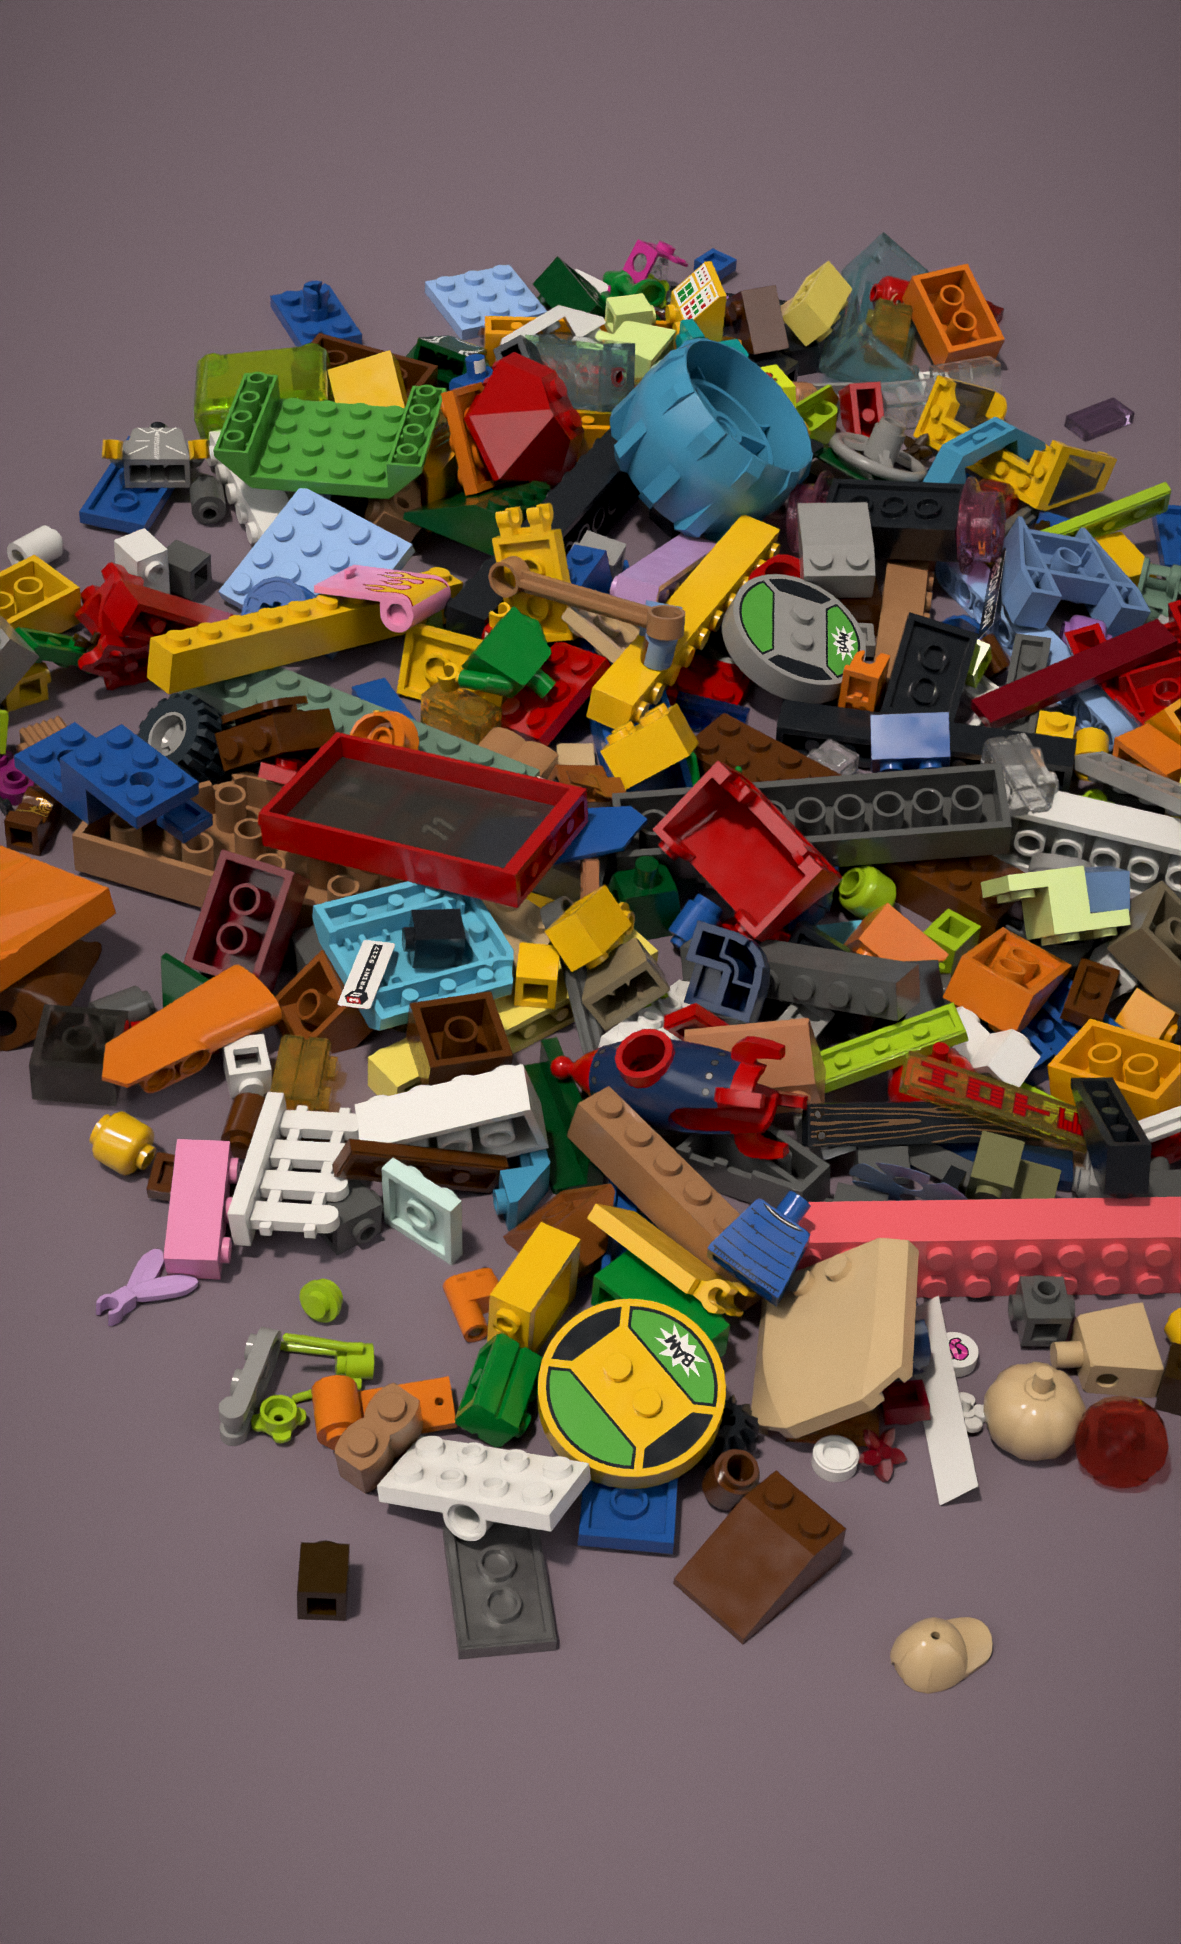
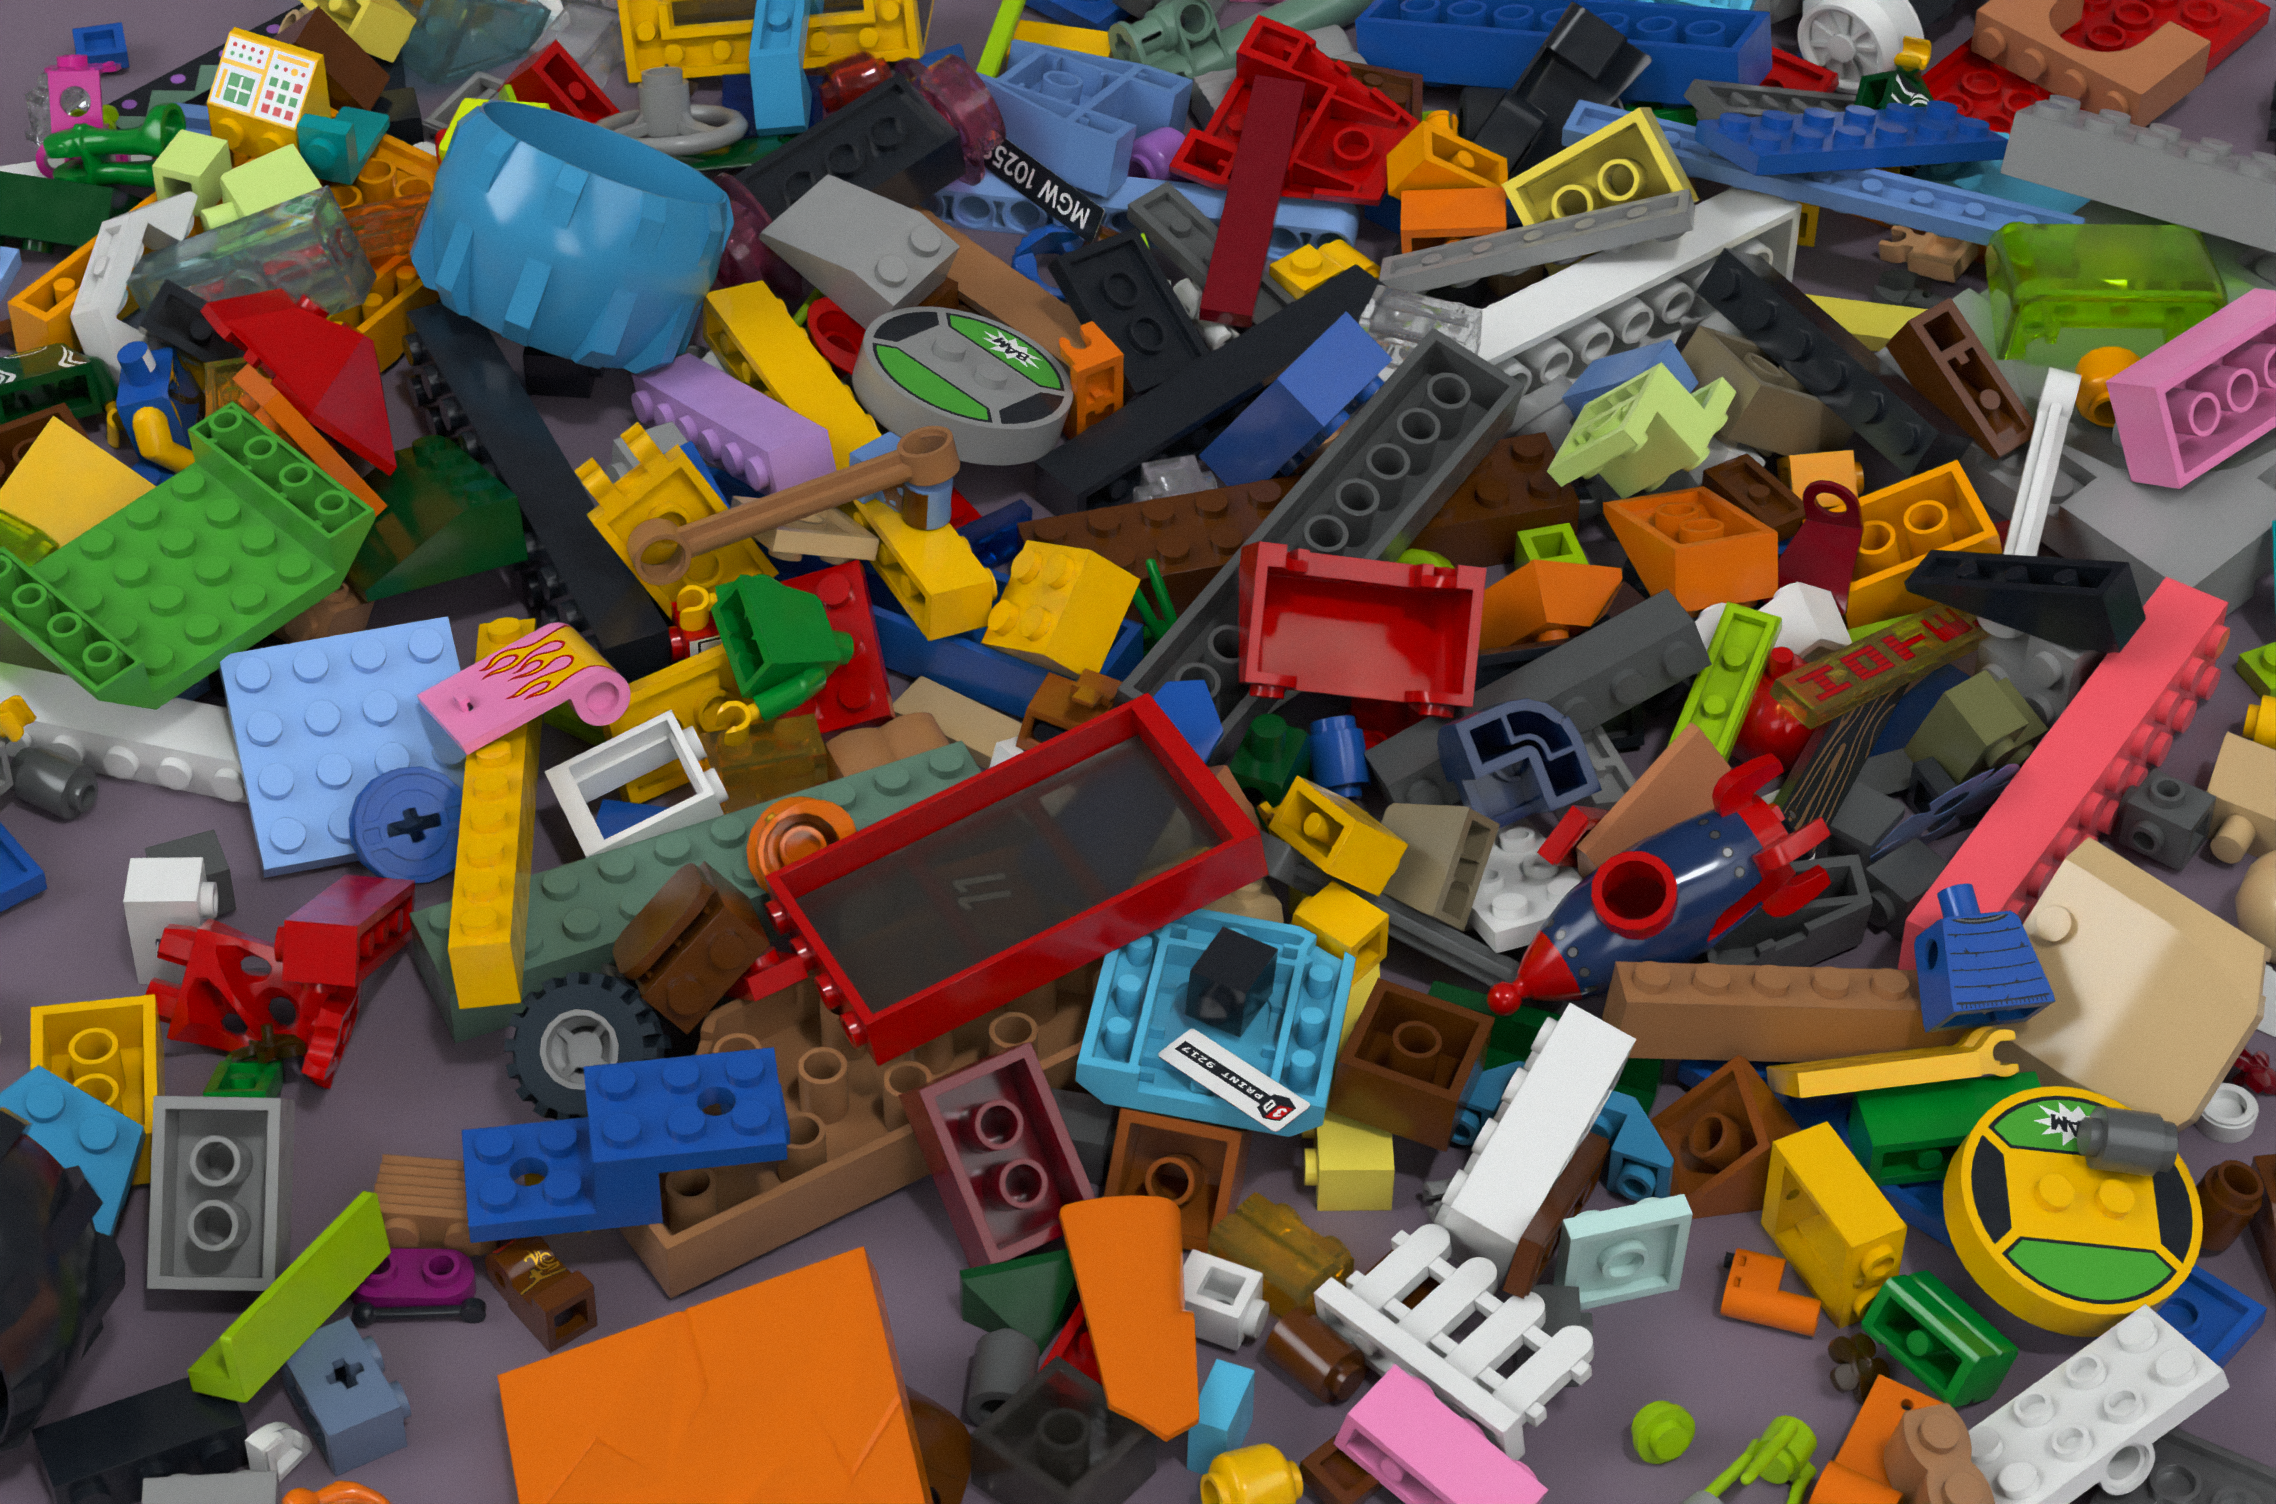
camera: 50 degrees left, 0 degrees up
none -> white window [544,710,729,858]
none -> medium azure piece [1187,1359,1255,1475]
none -> dark red piece [1761,480,1864,616]
none -> dark brown plant [1828,1333,1890,1405]
none -> dark grey brick [2077,1106,2178,1177]

